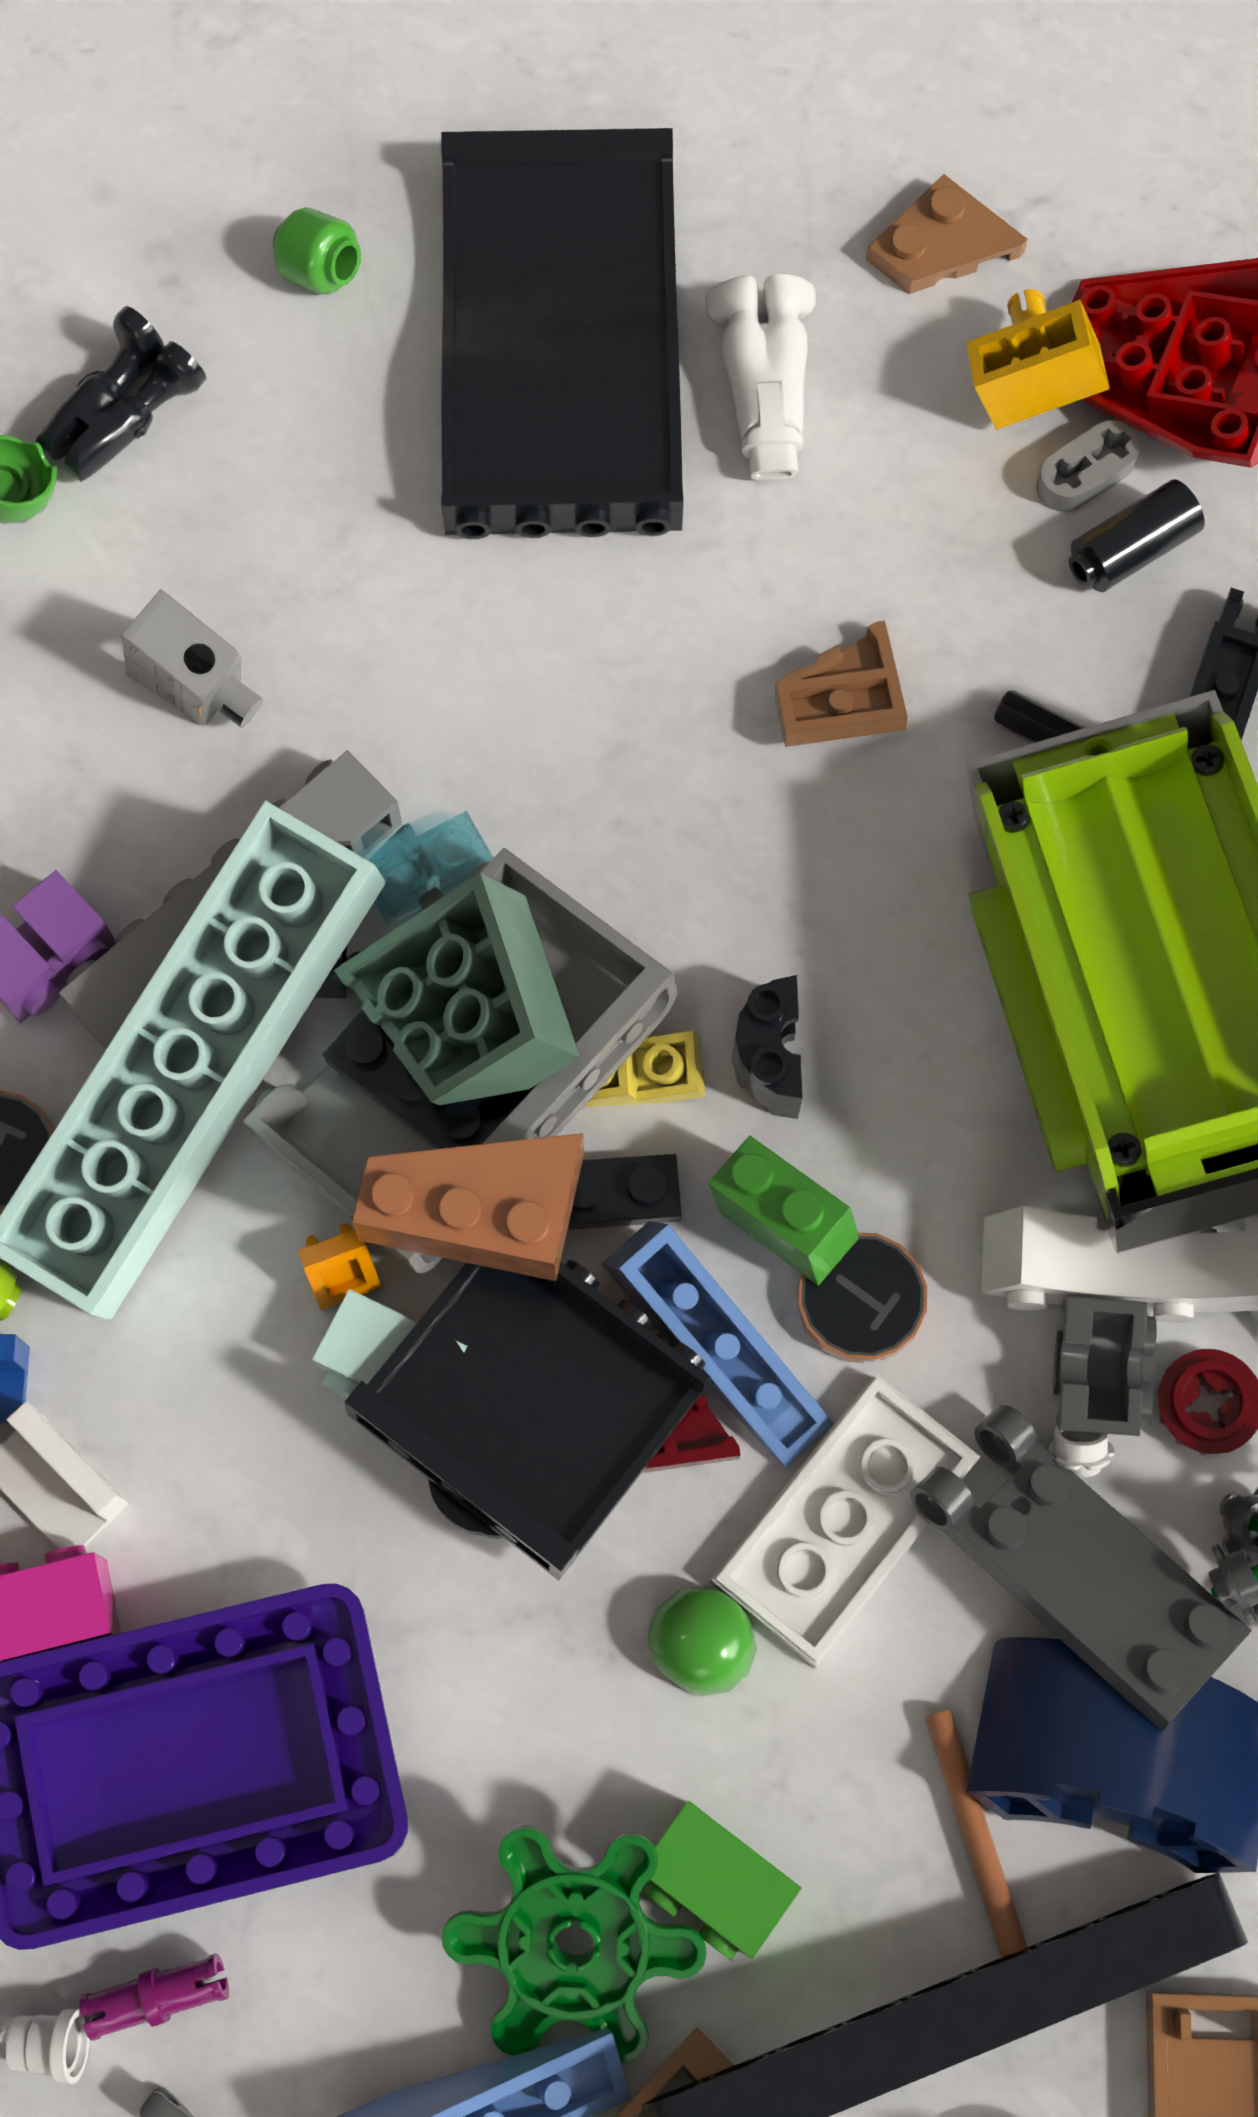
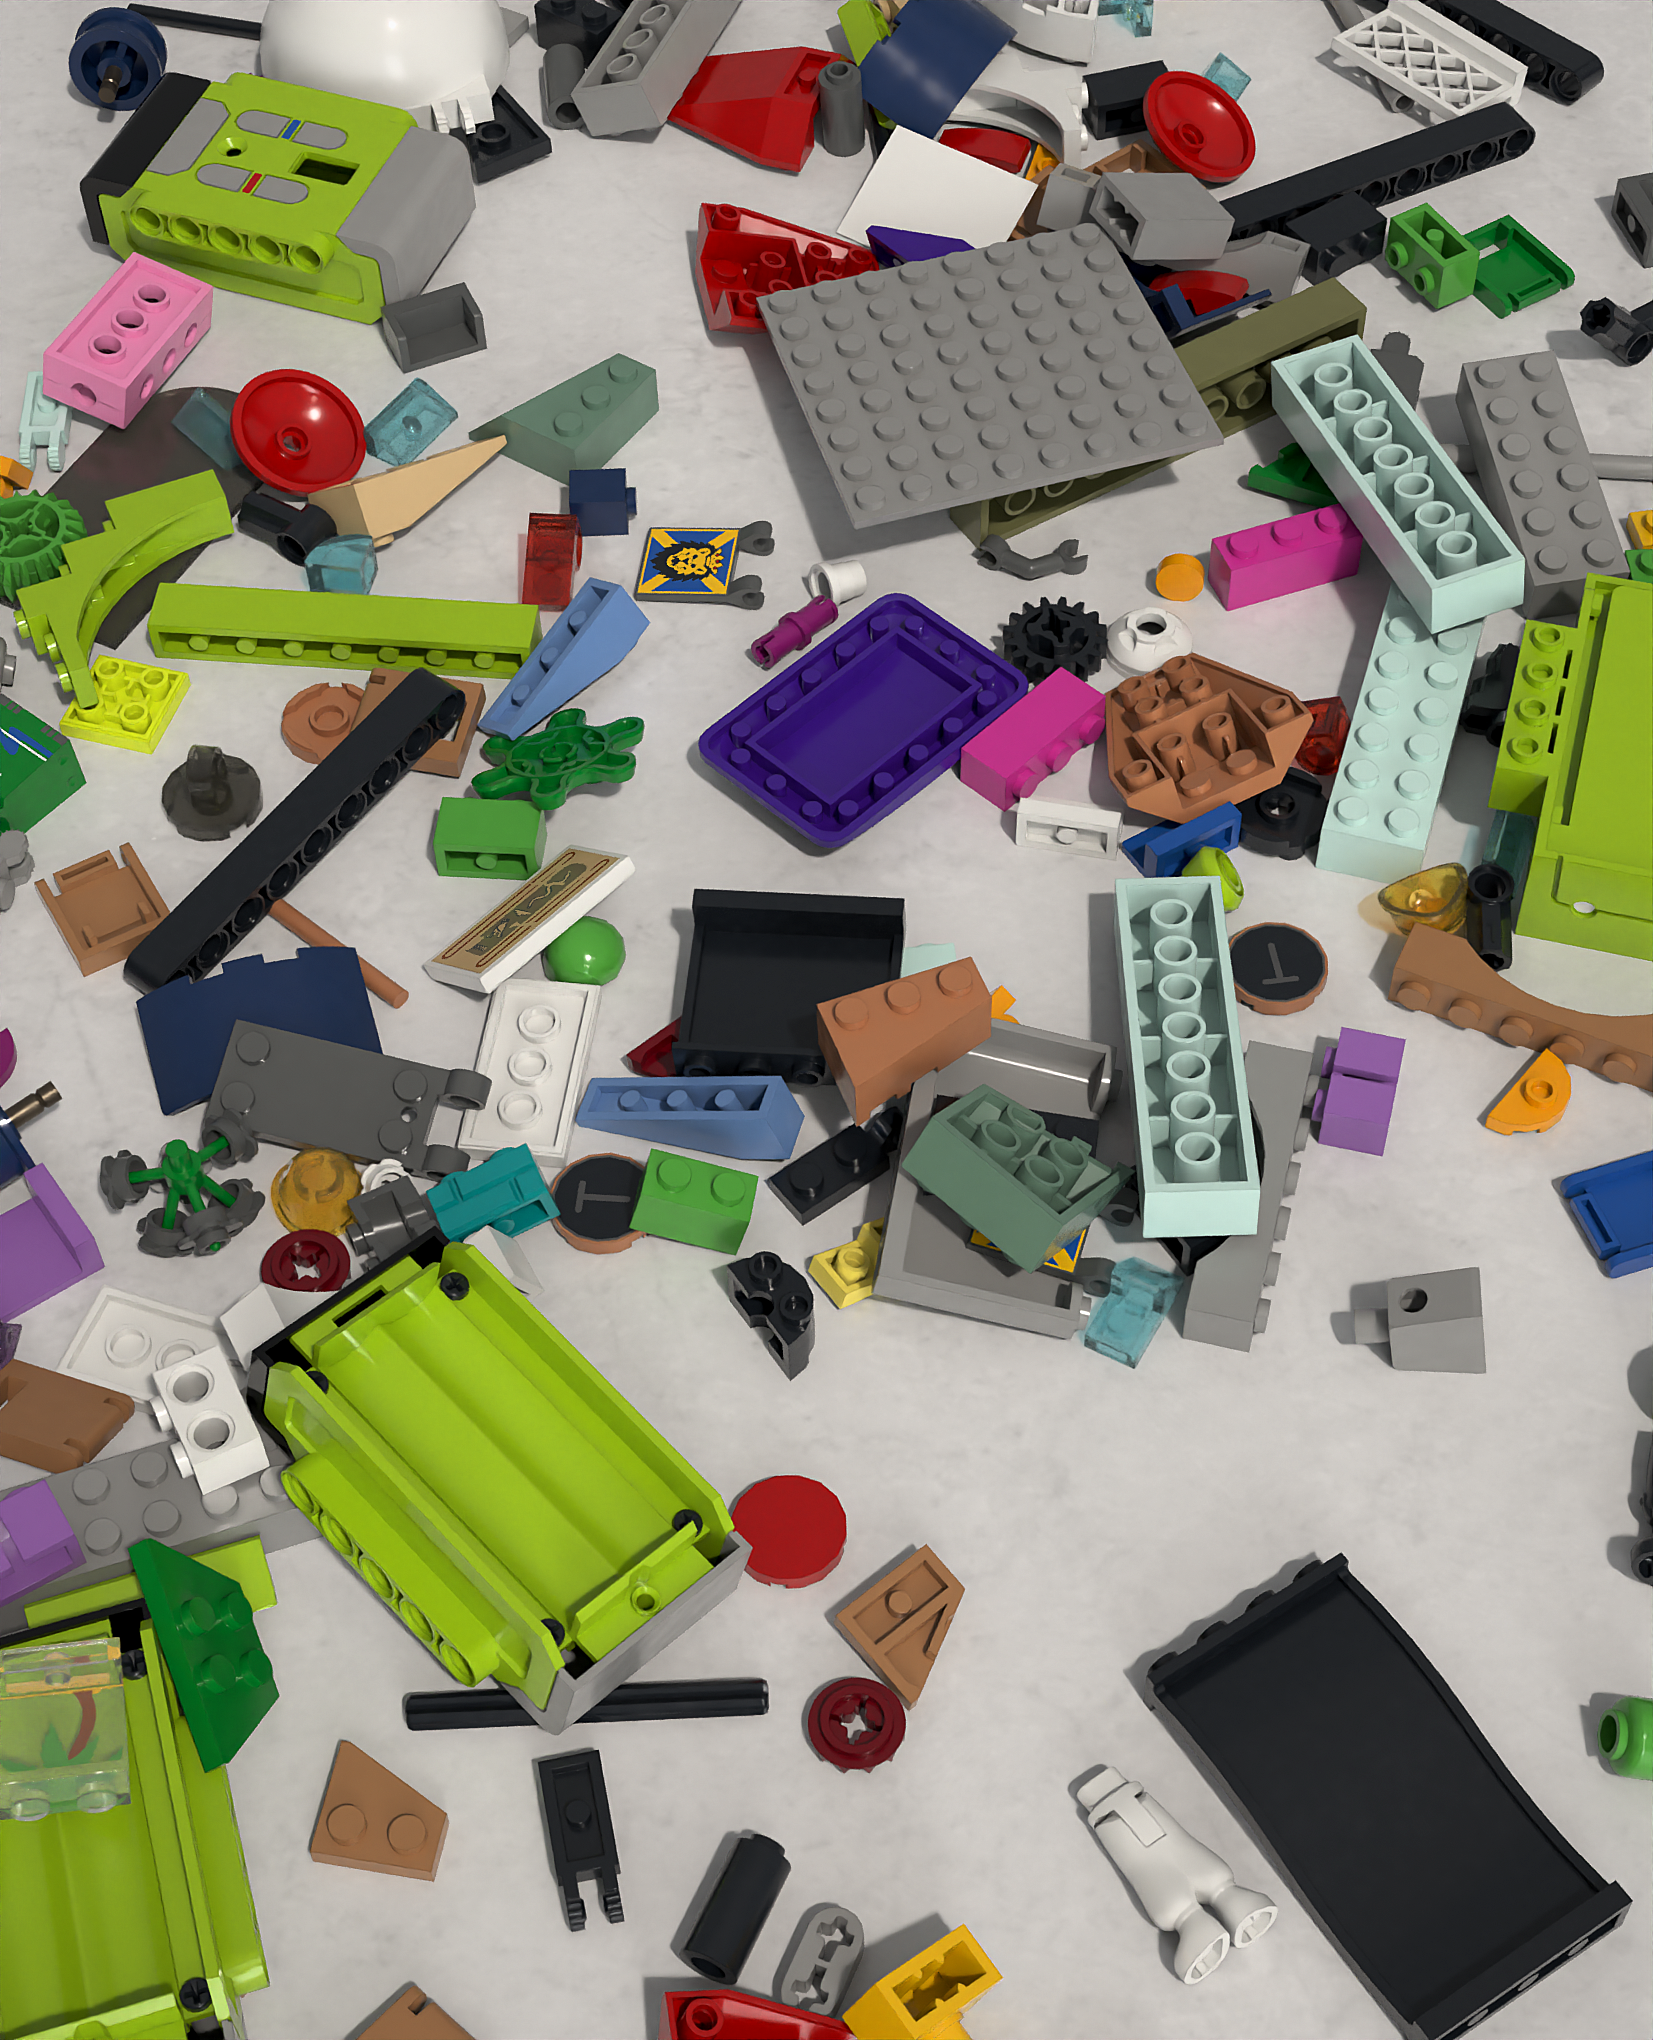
camera: 150 degrees right, 20 degrees down
none -> clear yellow helmet [271,1146,363,1237]
none -> tile [423,844,636,994]
none -> teal brick [426,1143,561,1244]
none -> red tile [731,1475,847,1589]
none -> dark red gear [808,1678,906,1774]

